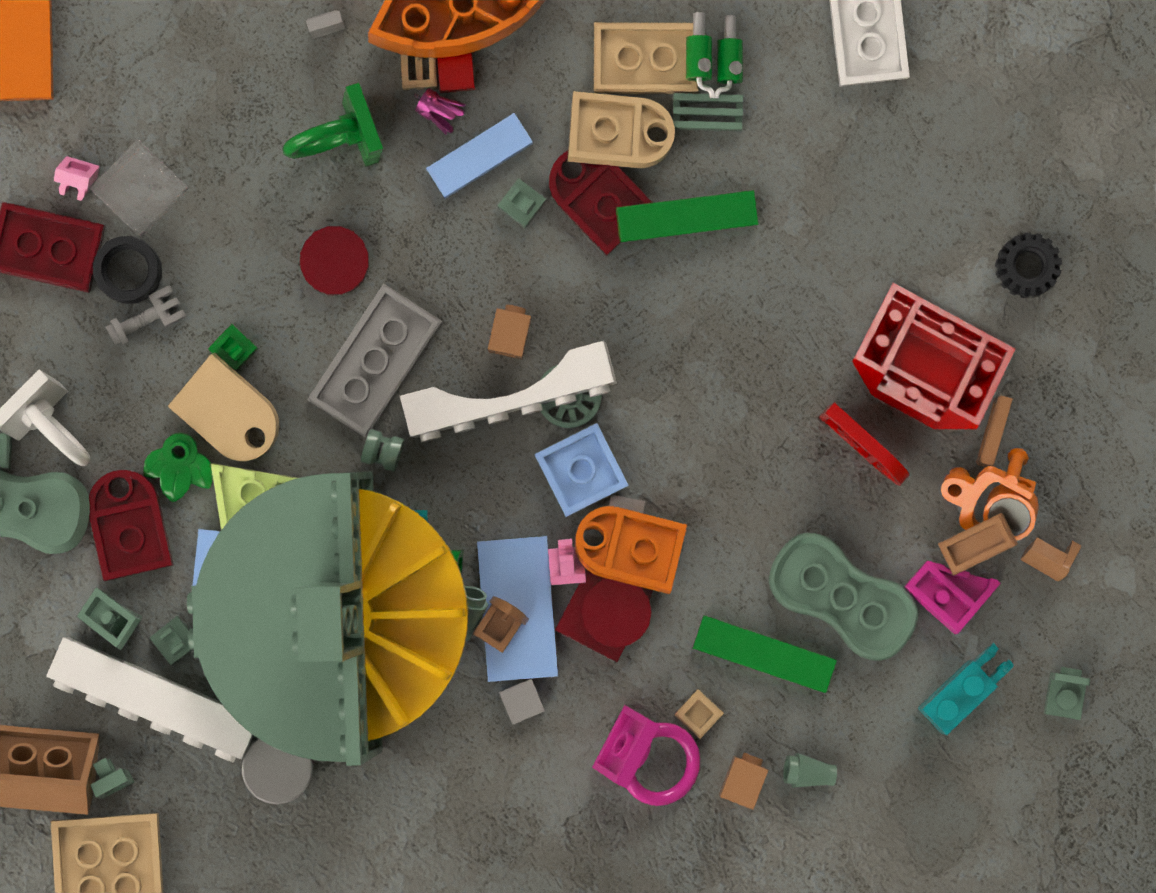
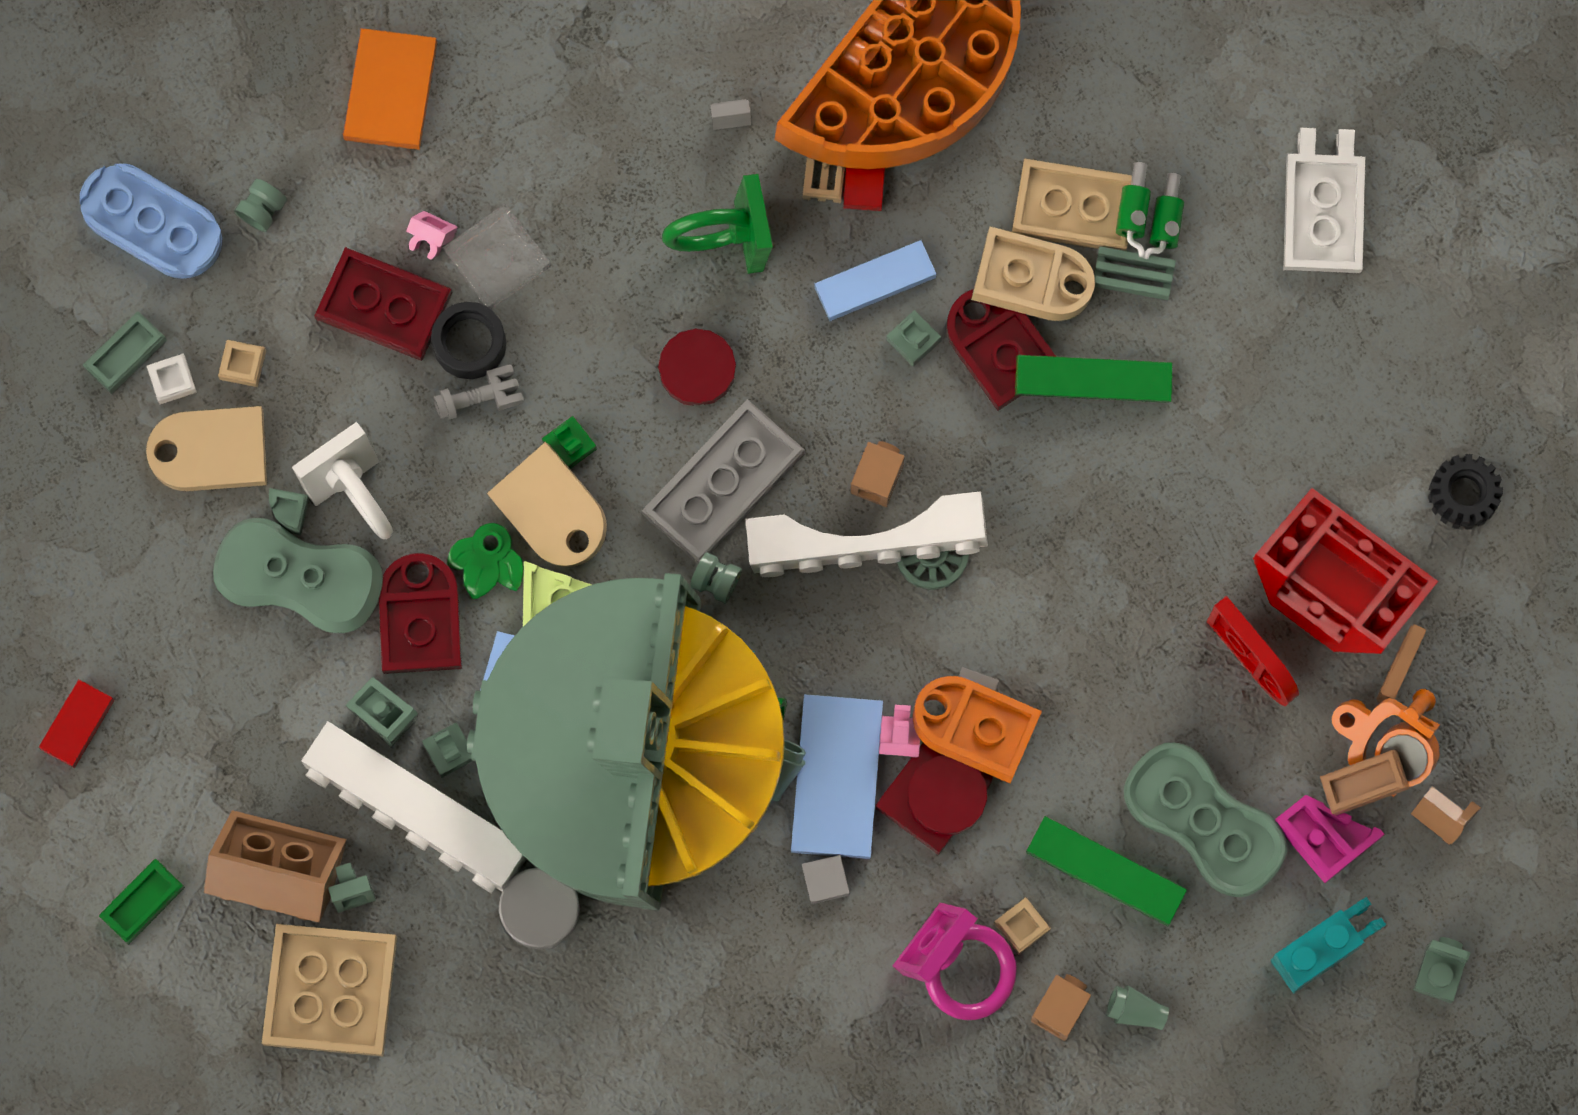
camera: 10 degrees right, 10 degrees down
flat silver piece [414,88,466,135] -> none
medium nougat tile [473,596,529,653] -> none
light blue plate [534,423,629,517] -> none

